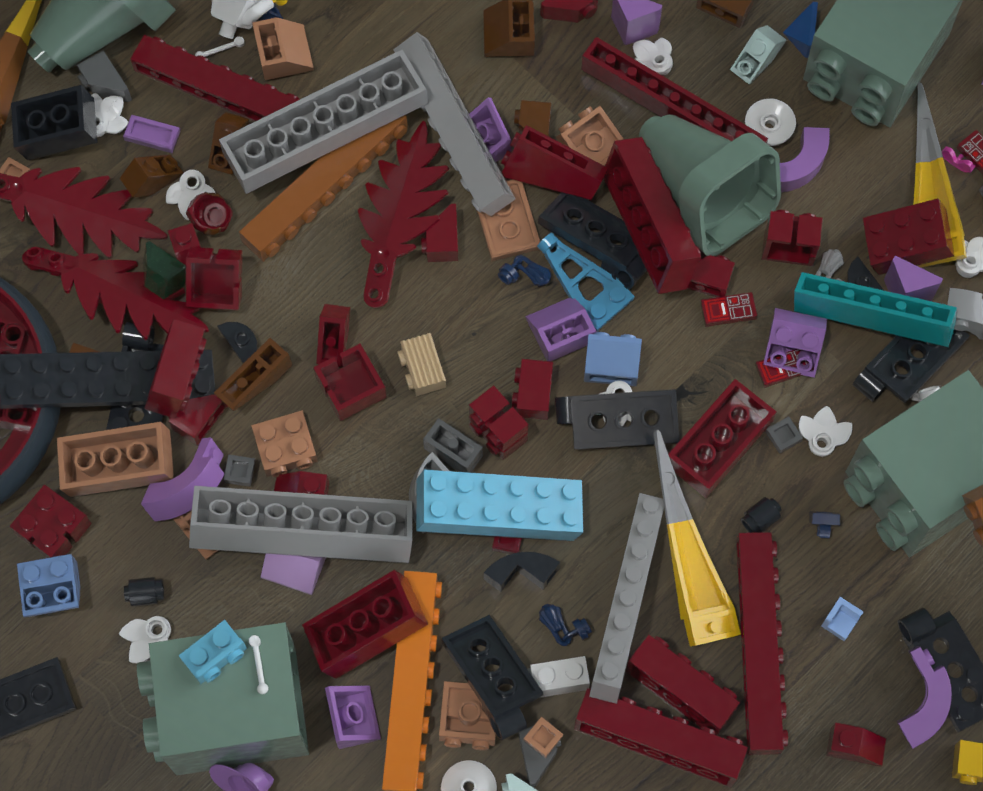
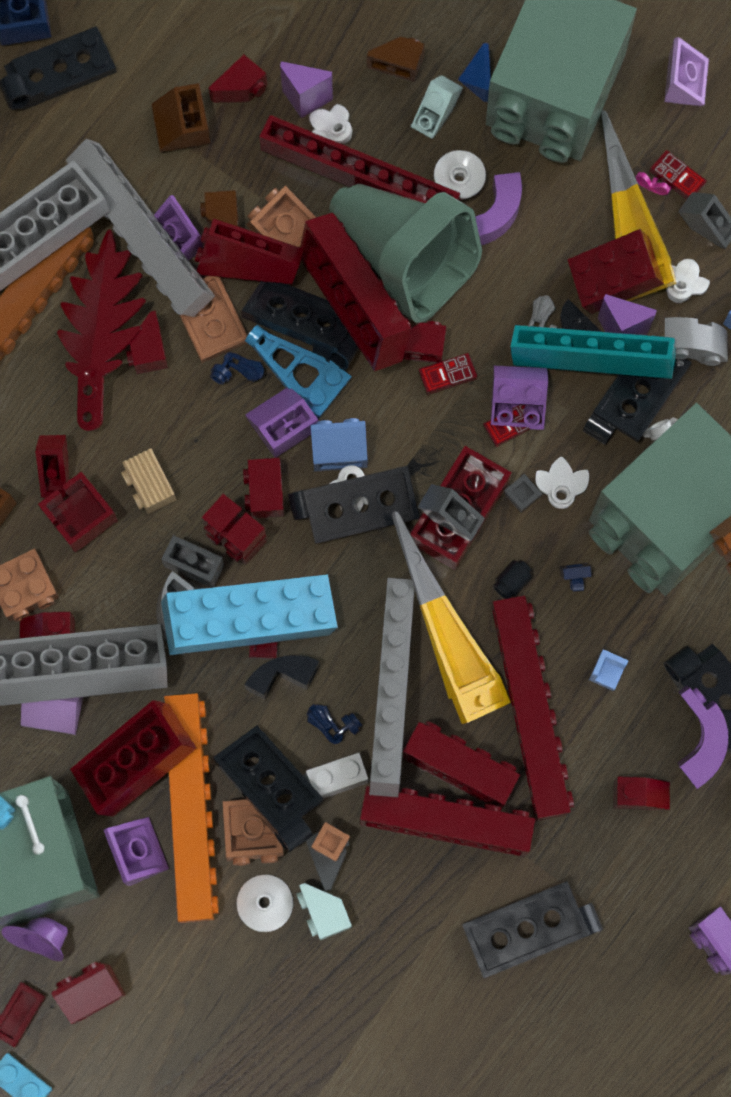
camera: 10 degrees left, 5 degrees up
dark red piece [761,210,823,266] -> none
none -> dark grey slope [418,484,485,541]

